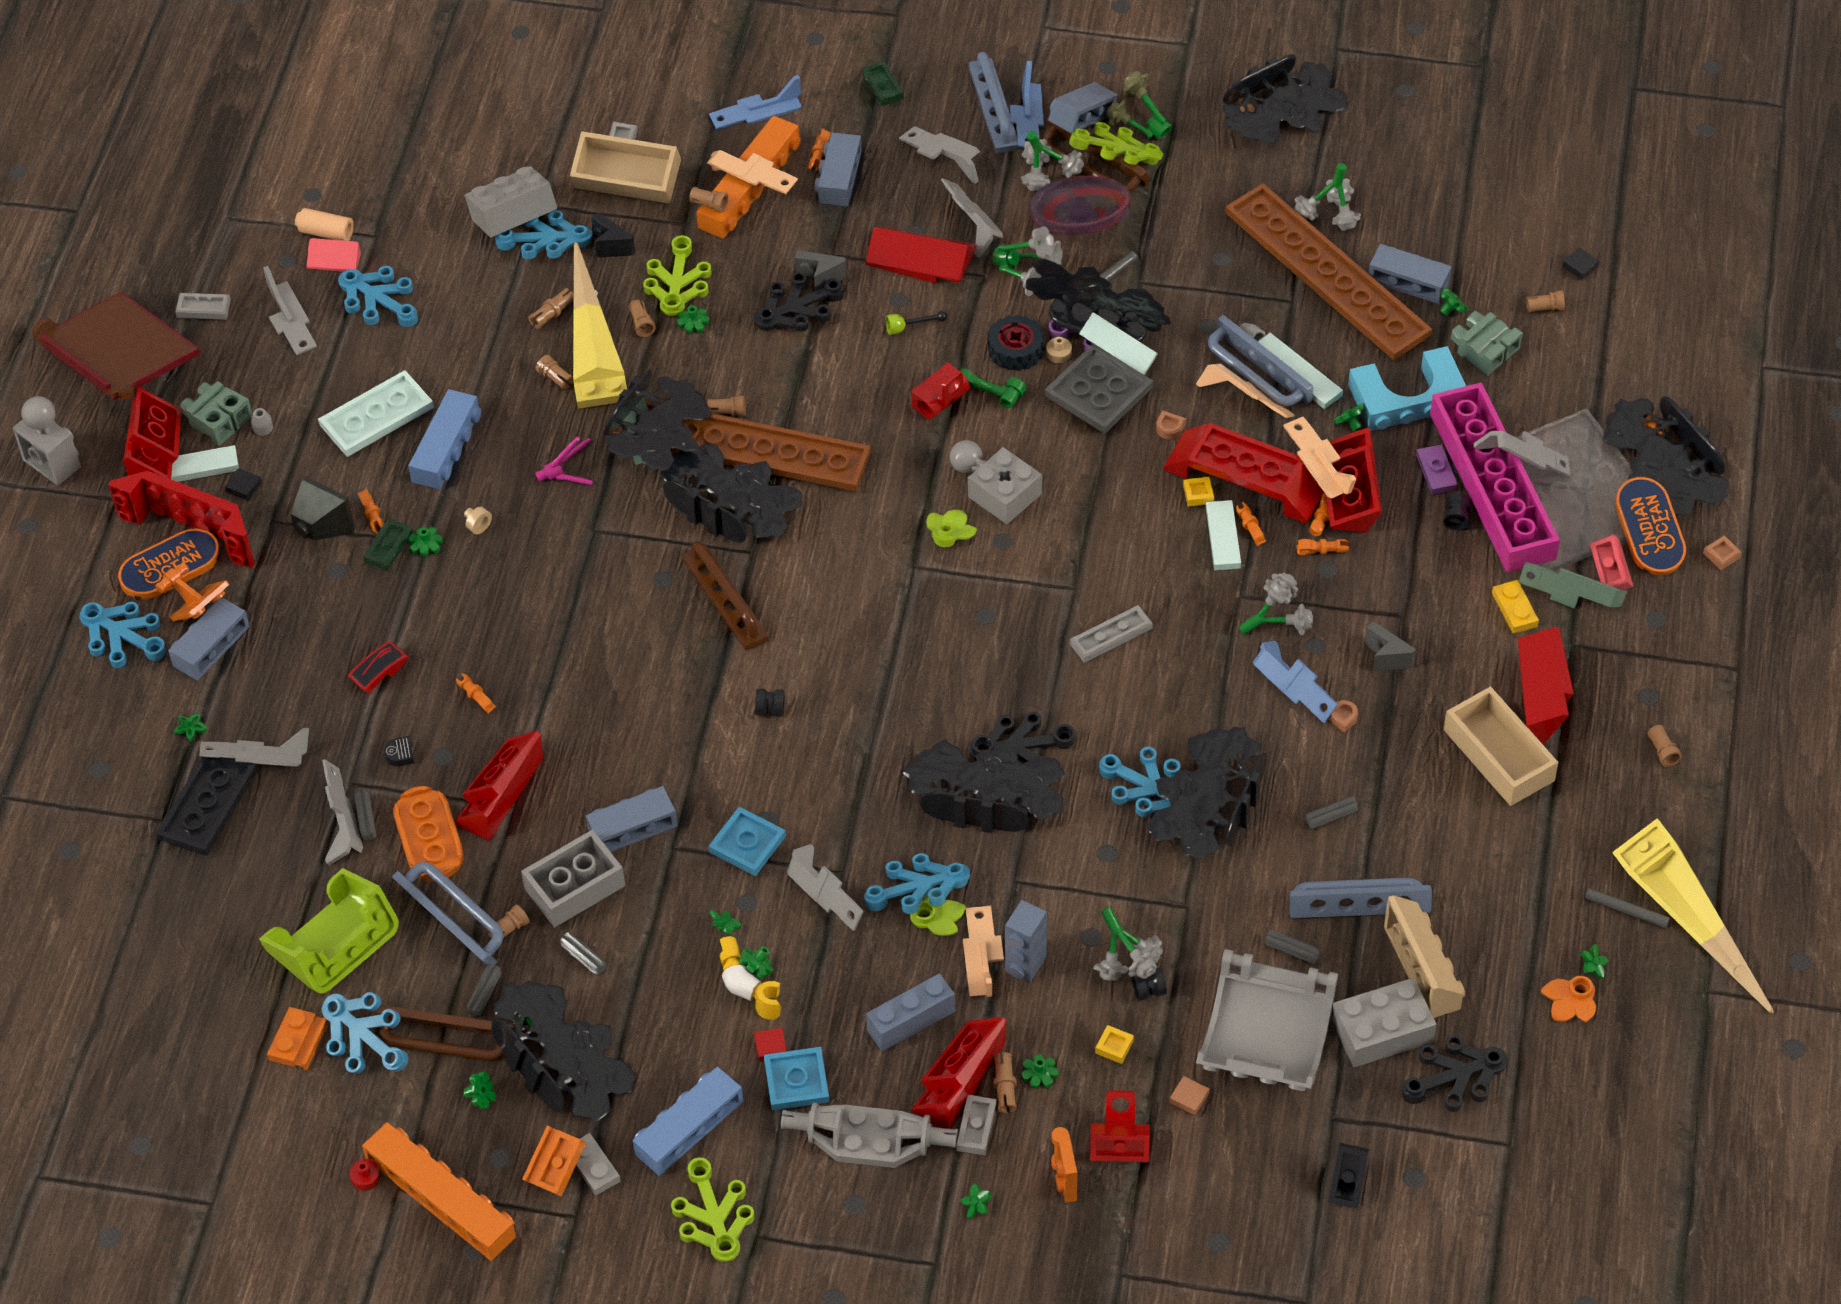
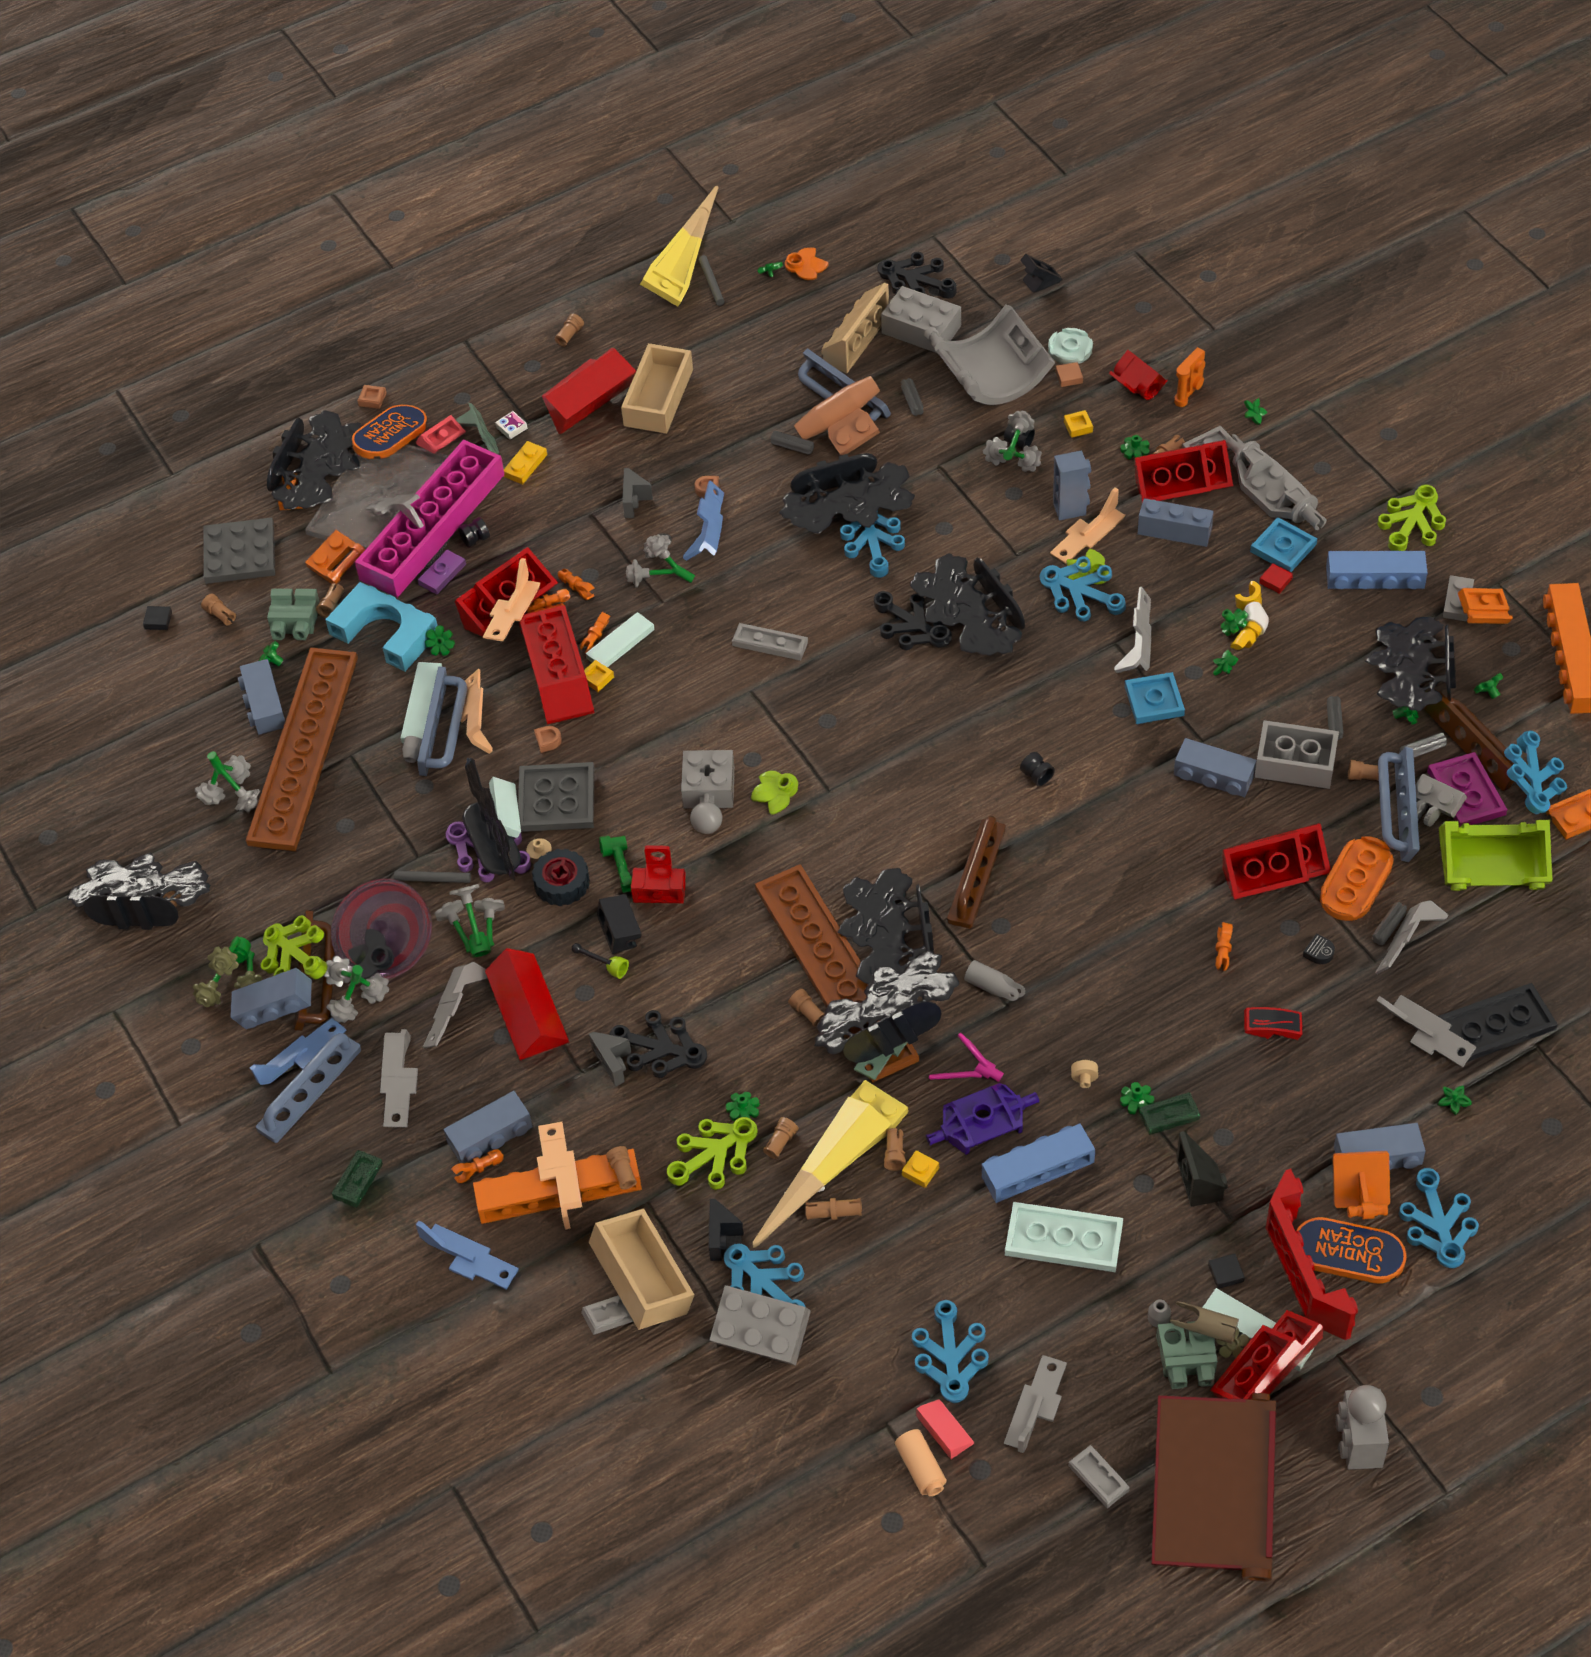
camera: 130 degrees left, 0 degrees up
orange piece [358,489,385,534] -> none
none -> dark grey plate [203,517,275,584]
none -> orange plate [305,530,366,586]
none -> medium nougat pin [316,583,344,618]
none -> black plate [348,929,395,979]
none -> tile [495,411,528,440]
none -> black hinge [597,894,642,954]
none -> nougat plate [794,376,880,456]
none -> yellow plate [902,1150,939,1188]
none -> dark purple plate [926,1083,1040,1155]
none -> light grey piece [964,960,1025,1001]
none -> light aqua tile [1048,328,1093,364]
none -> dark tan piece [1170,1301,1239,1344]
none -> olive plant [1216,1327,1249,1358]
none -> light grey hinge [1415,774,1467,827]
none -> magenta plate [1427,752,1507,827]

